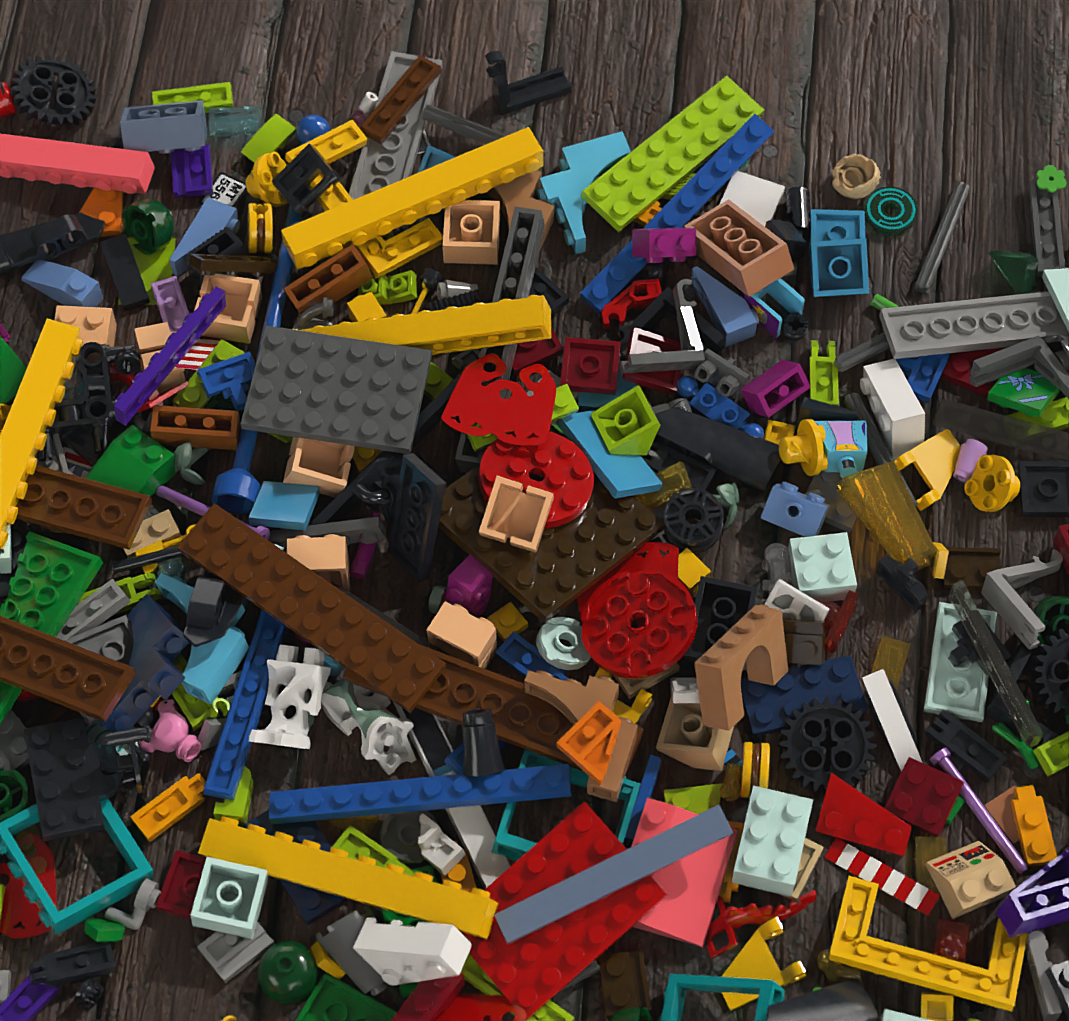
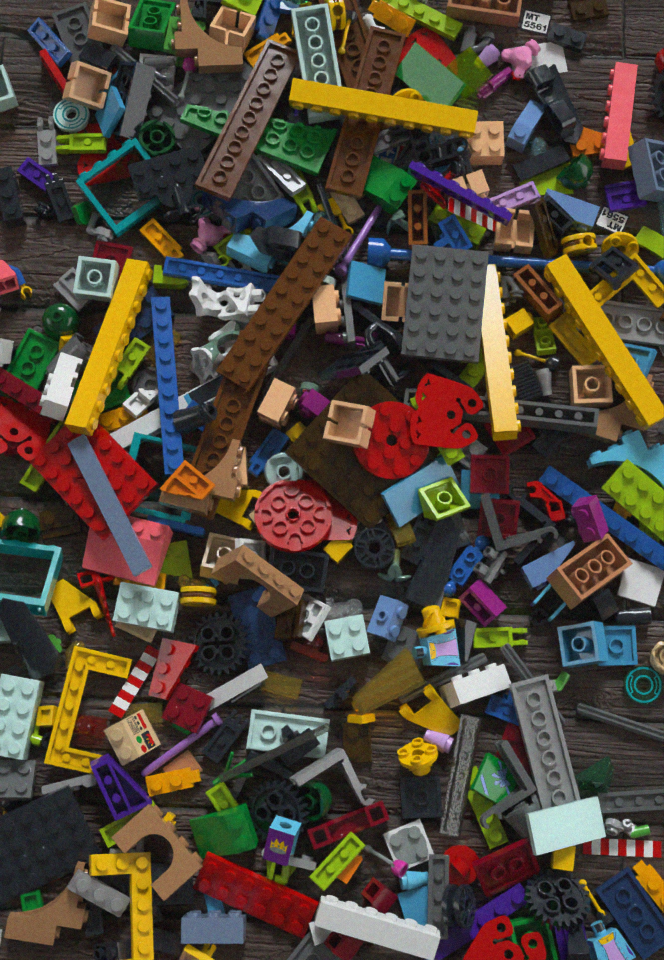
camera: 90 degrees right, 15 degrees up
none -> clear light blue plate [530,138,547,154]

